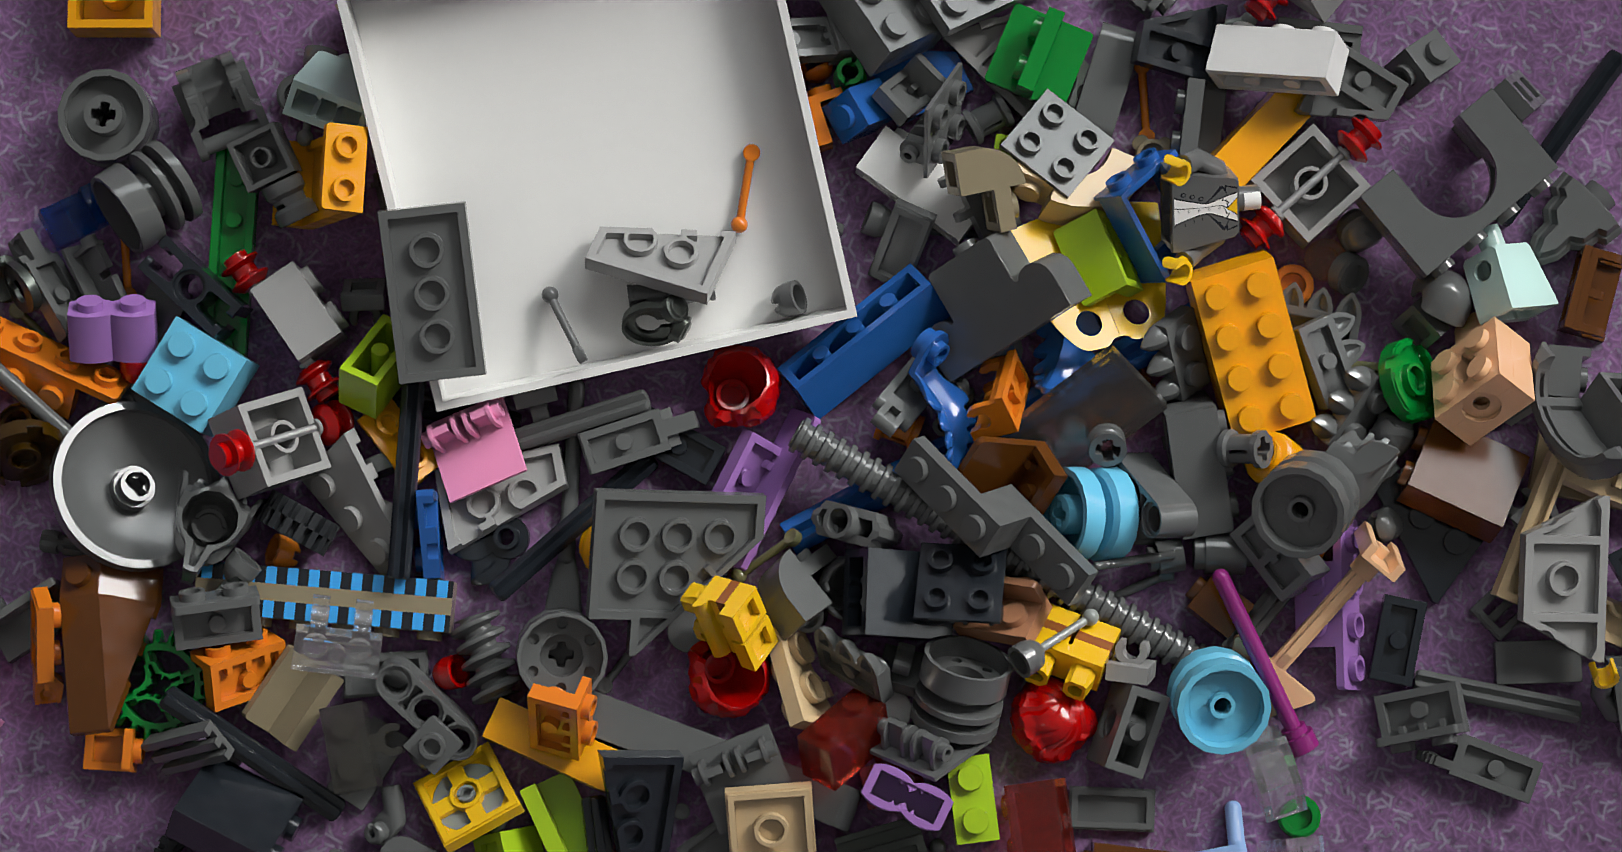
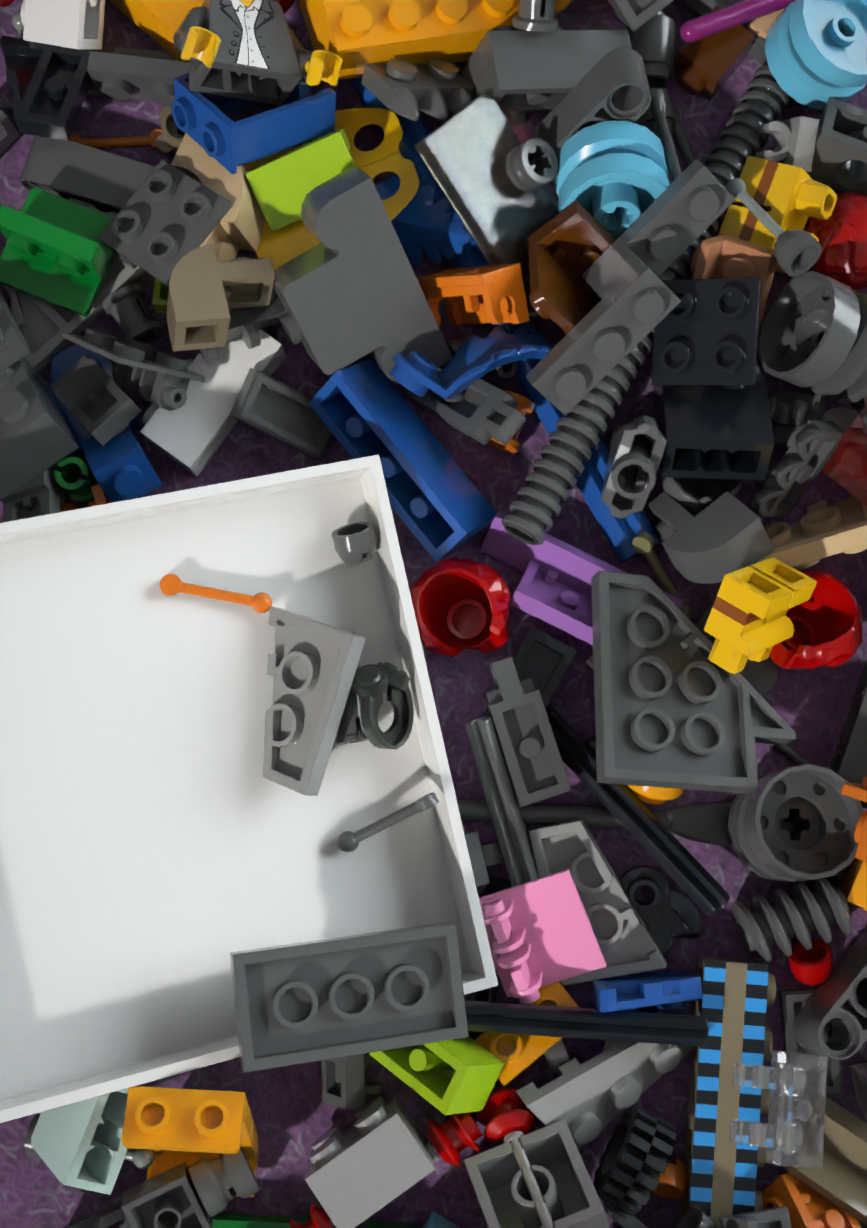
camera: 90 degrees left, 0 degrees up
dark grey hinge [860,201,892,238] -> none

